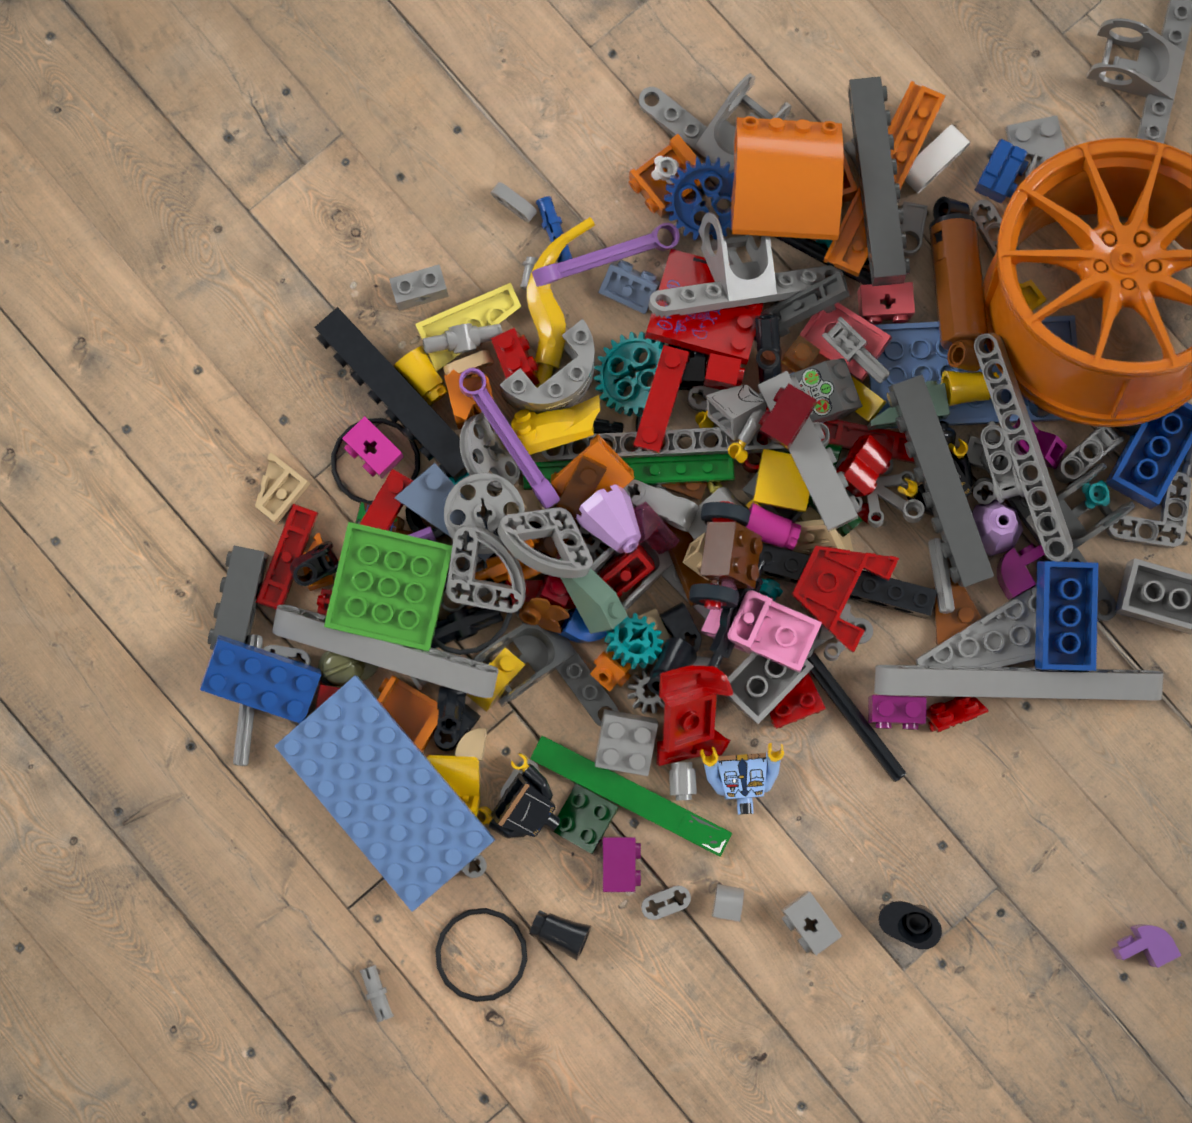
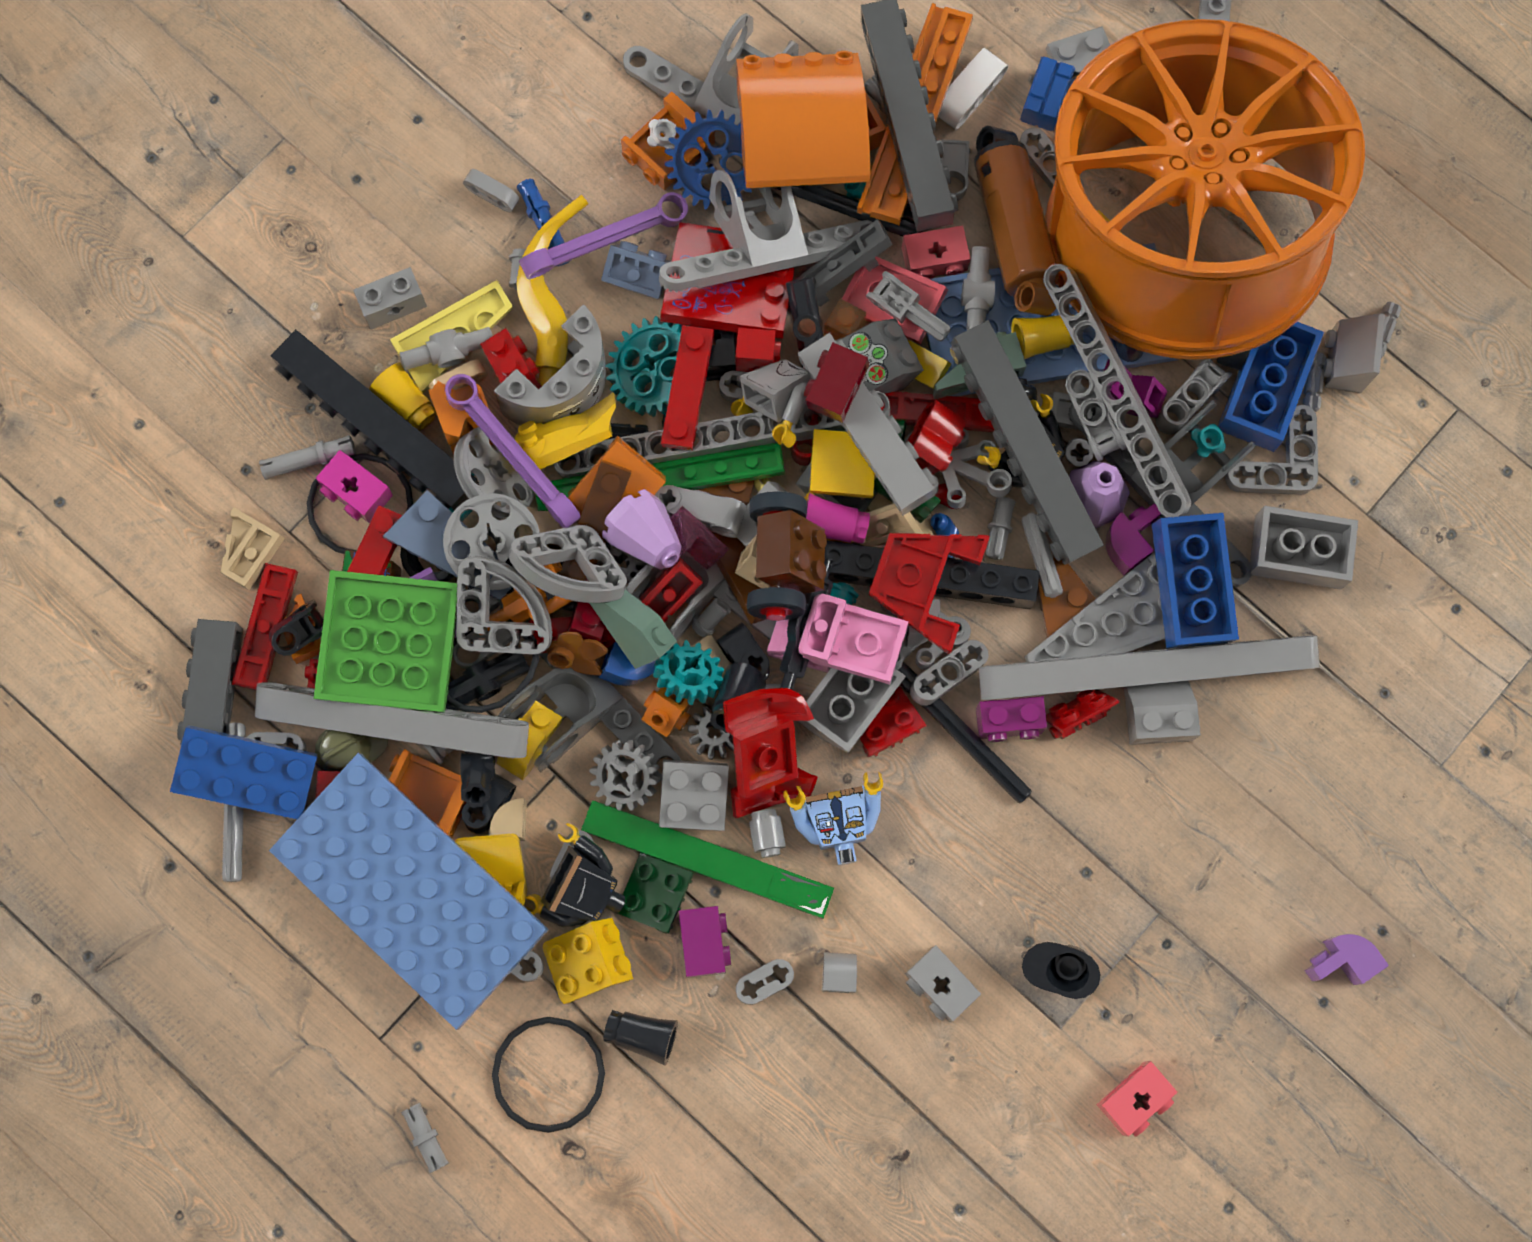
camera: 10 degrees left, 5 degrees down
none -> light grey pin [259,435,356,480]
none -> yellow bracket [543,917,634,1004]
none -> light grey gear [589,740,660,811]
none -> light grey pin [692,598,731,637]
none -> light grey beam [910,640,988,705]
none -> blue arm [930,513,959,558]
none -> light grey pin [961,246,995,330]
none -> light grey axle [985,497,1016,560]
none -> coral brick [1096,1061,1178,1137]
none -> light grey slope [1124,681,1201,745]

